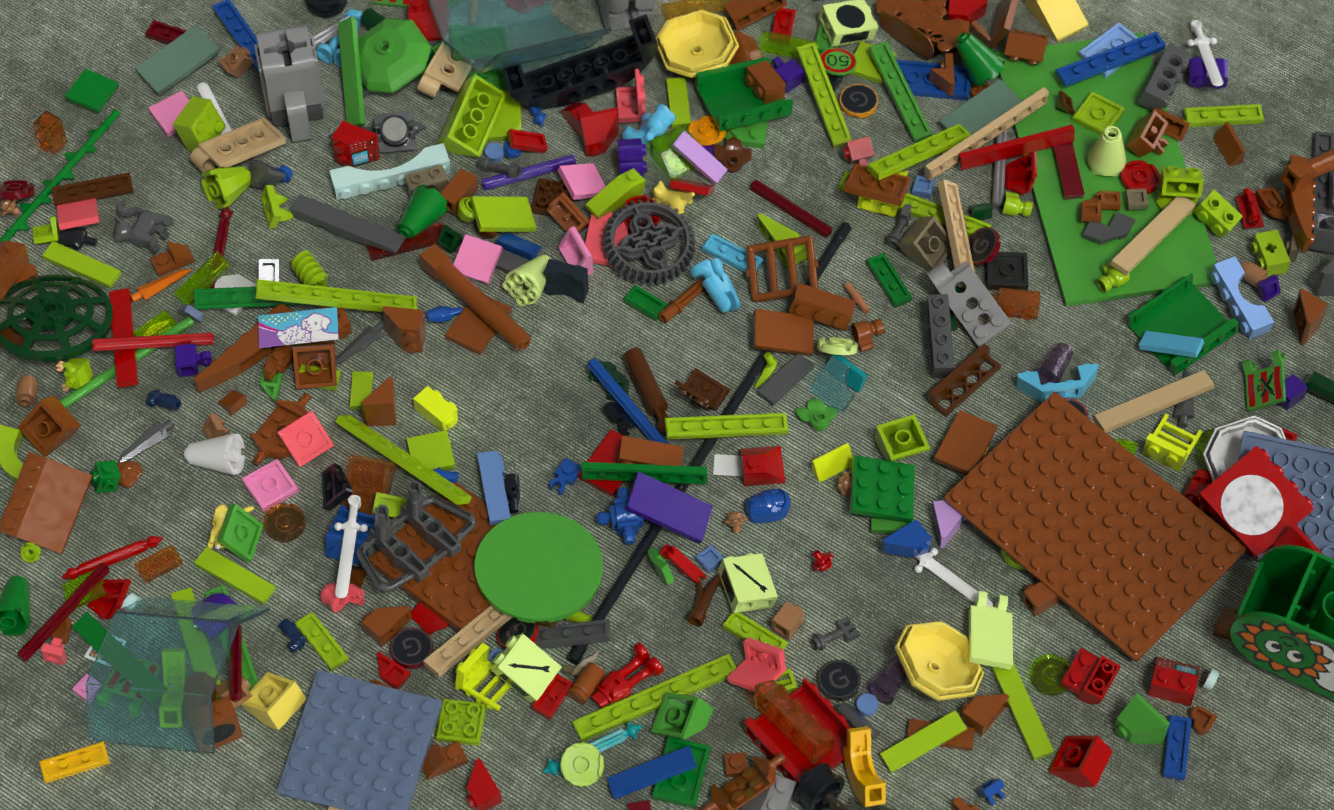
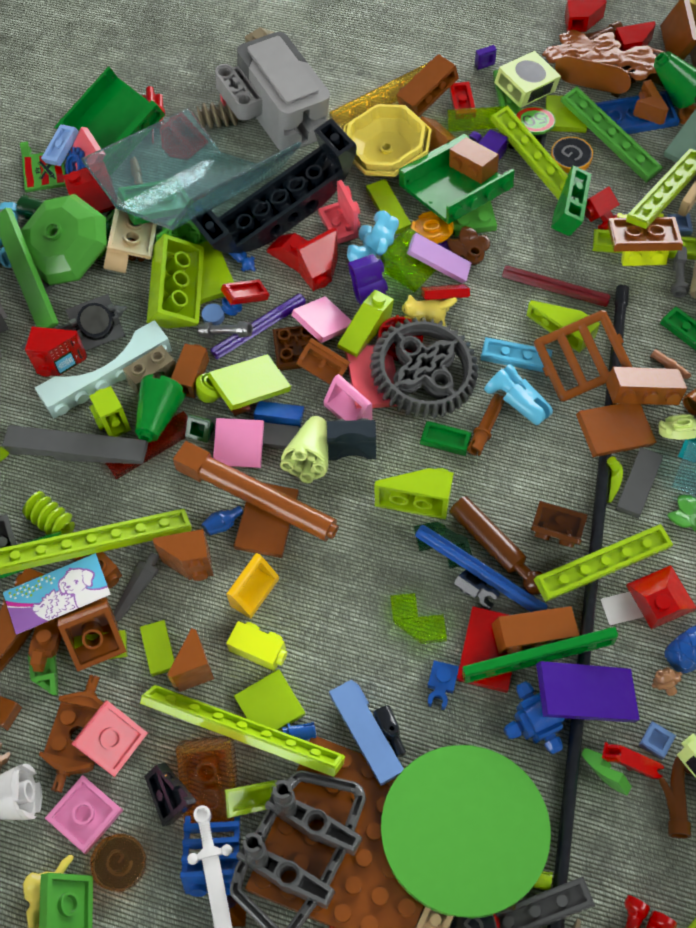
camera: 15 degrees left, 5 degrees up
none -> lime brick [89,386,131,437]
none -> yellow tile [226,553,279,619]
none -> lime slope [374,468,454,520]
none -> clear neon green tile [390,593,447,644]
none -> green slope [551,165,592,237]

